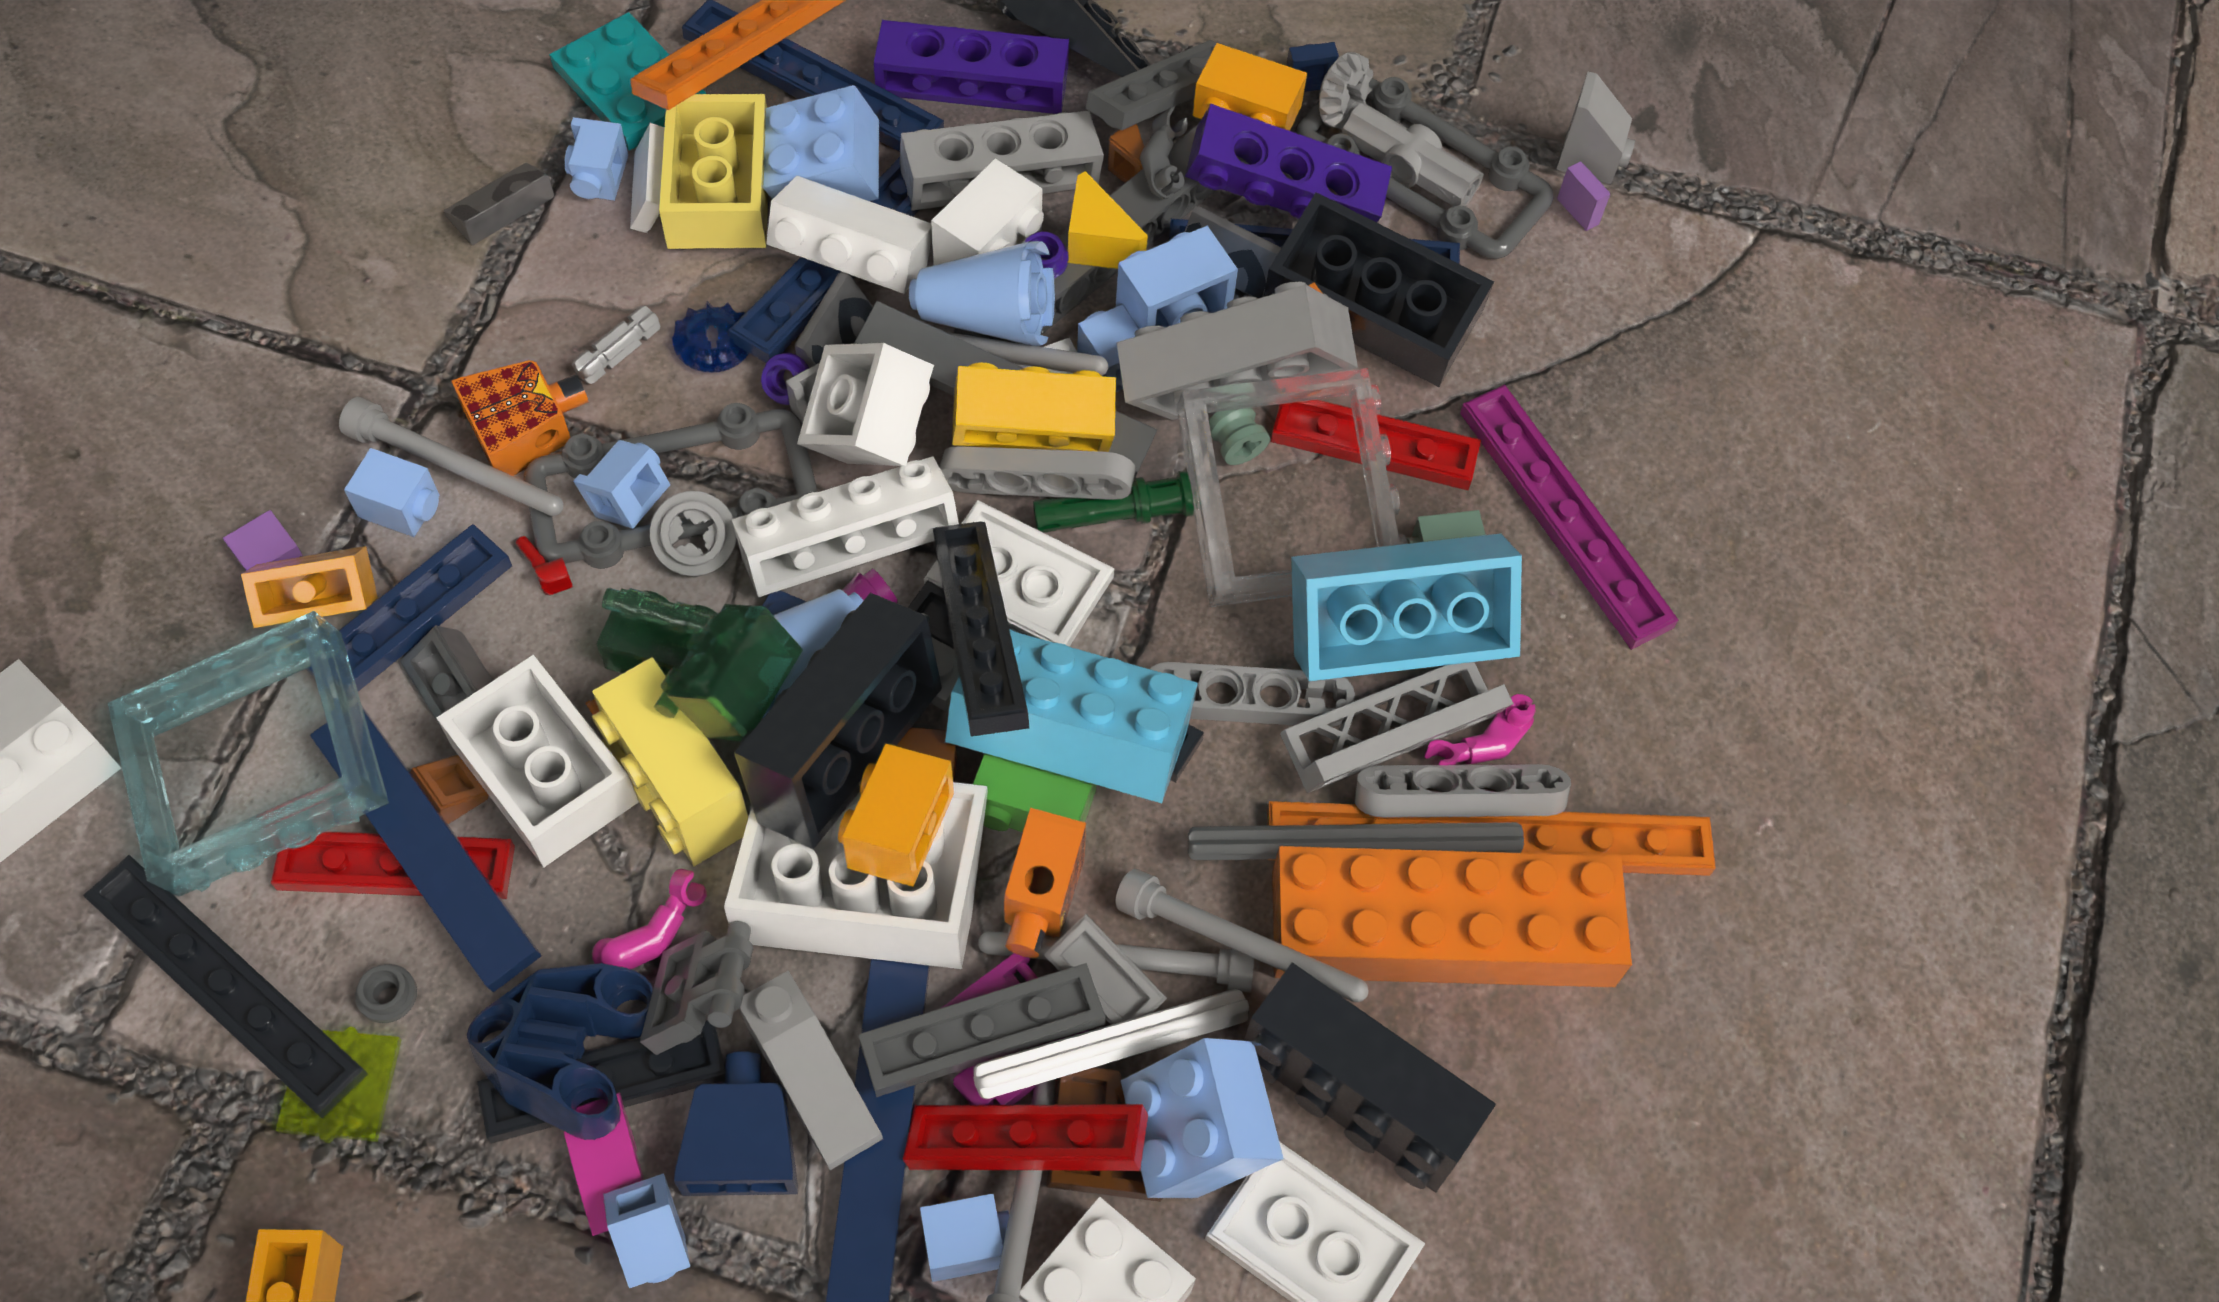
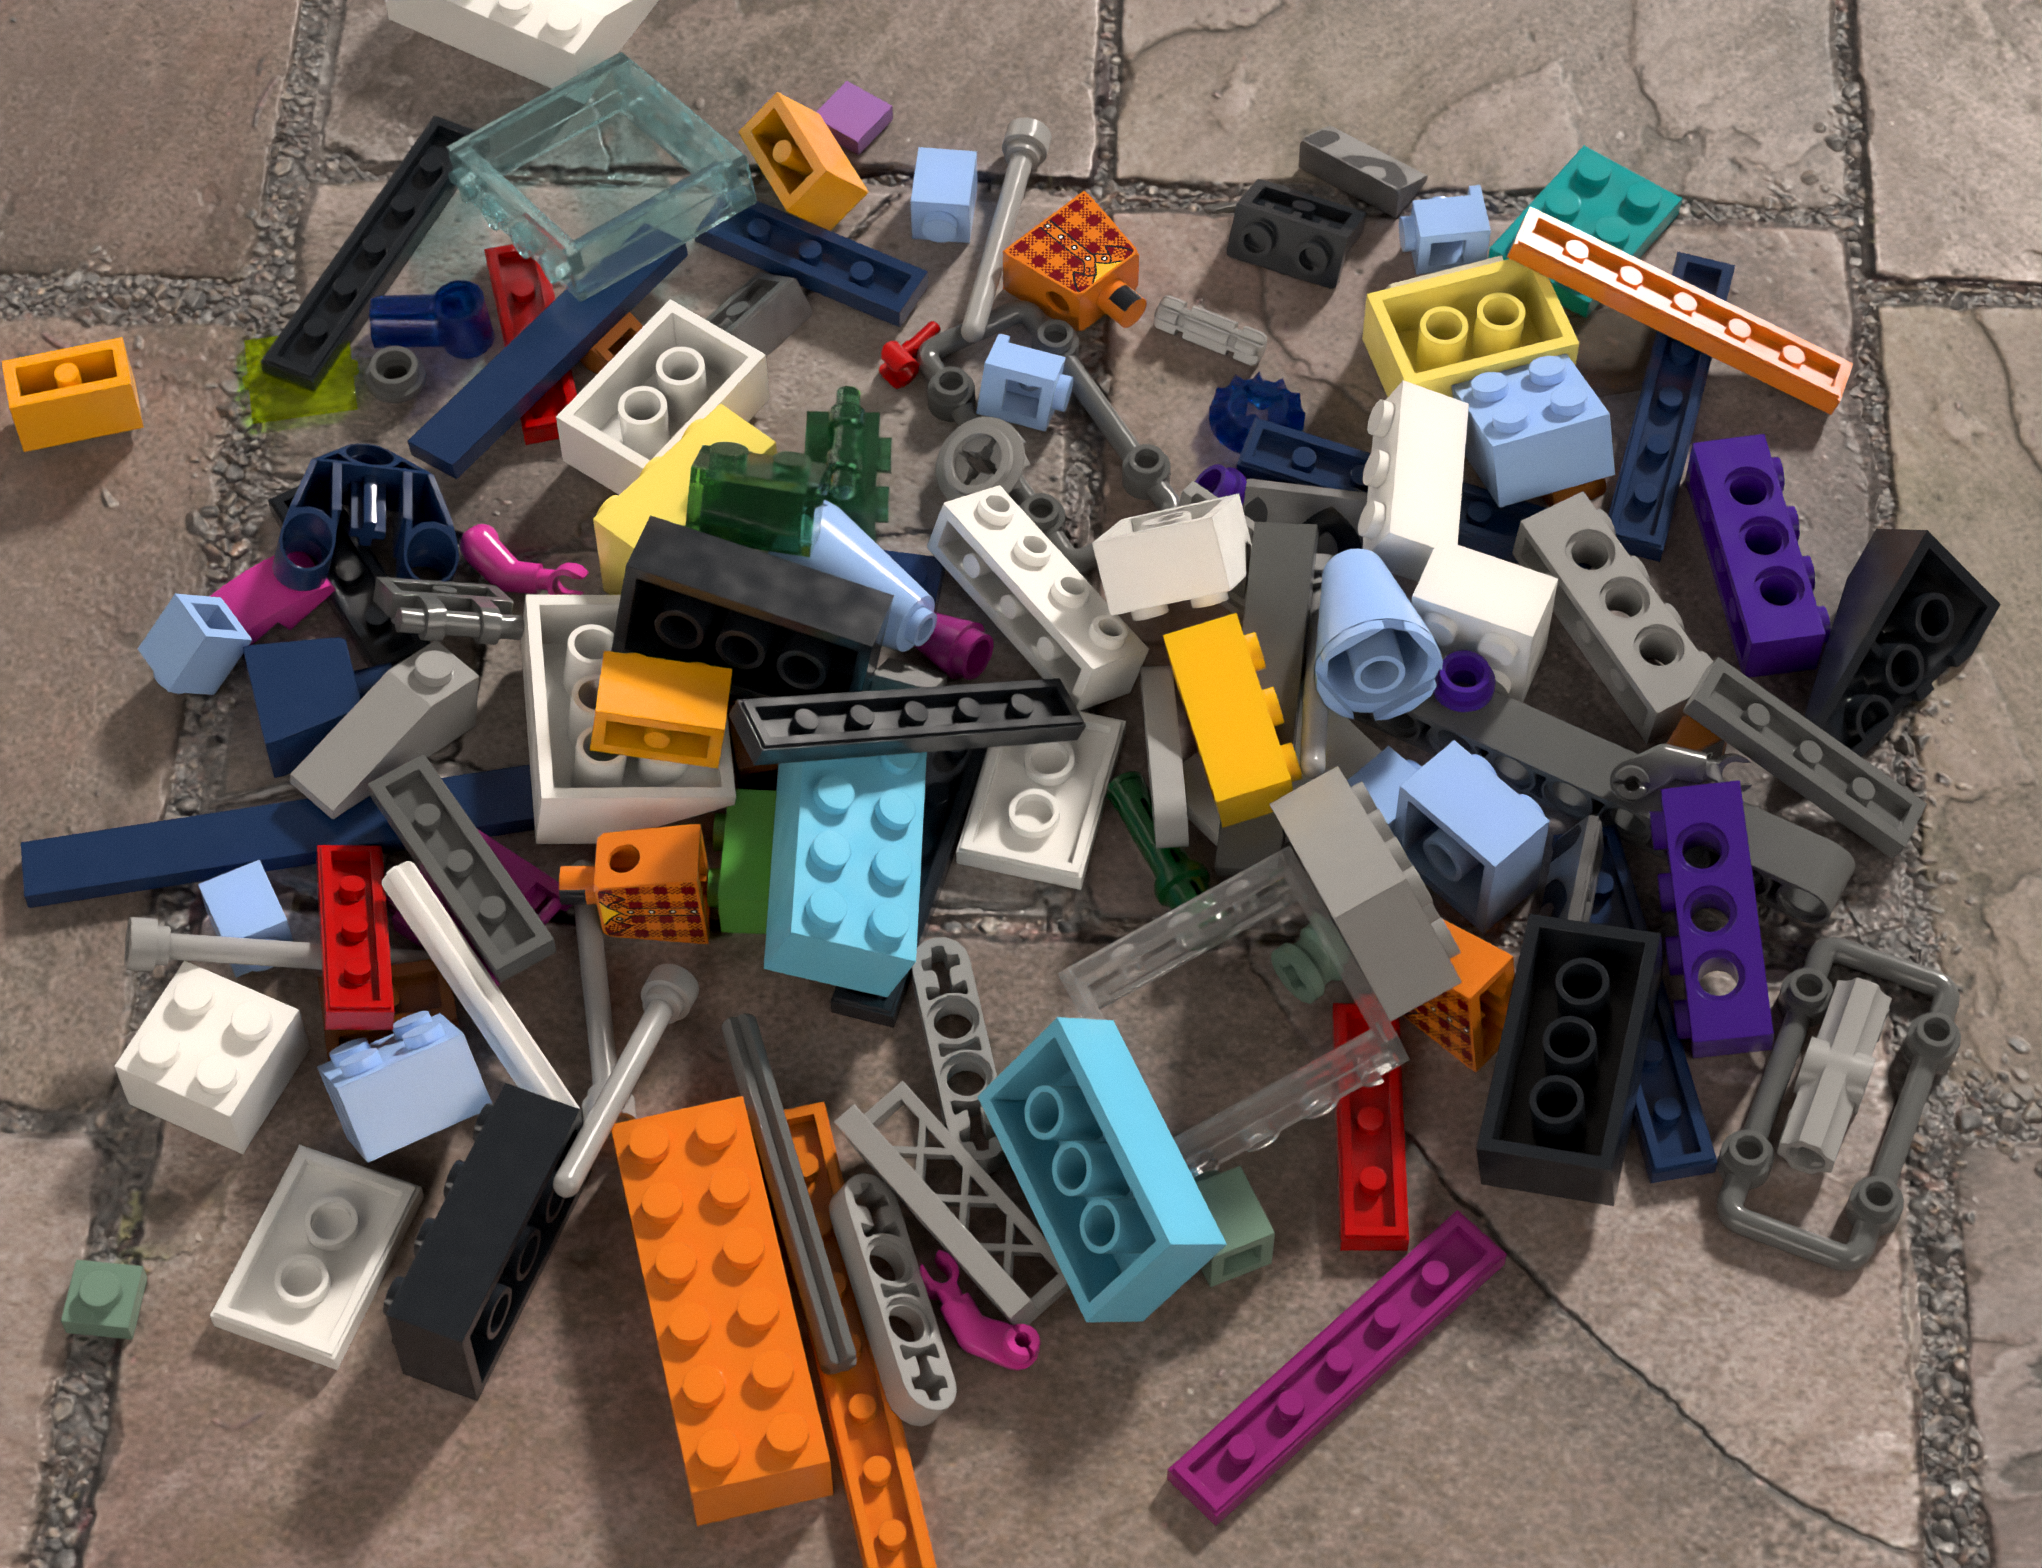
camera: 80 degrees right, 5 degrees down
light grey tile [1044,914,1167,1025] -> none
yellow slope [1068,171,1148,269] -> none
light orange brick [1193,43,1307,131] -> none
dark blue plate [1286,42,1339,92] -> none
light grey gear [1319,52,1373,129] -> none
light grey slope [1556,71,1635,185] -> none
medium lavender tile [1557,161,1610,231] -> none
none -> clear blue piece [369,280,495,359]
none -> black bracket [1226,179,1367,289]

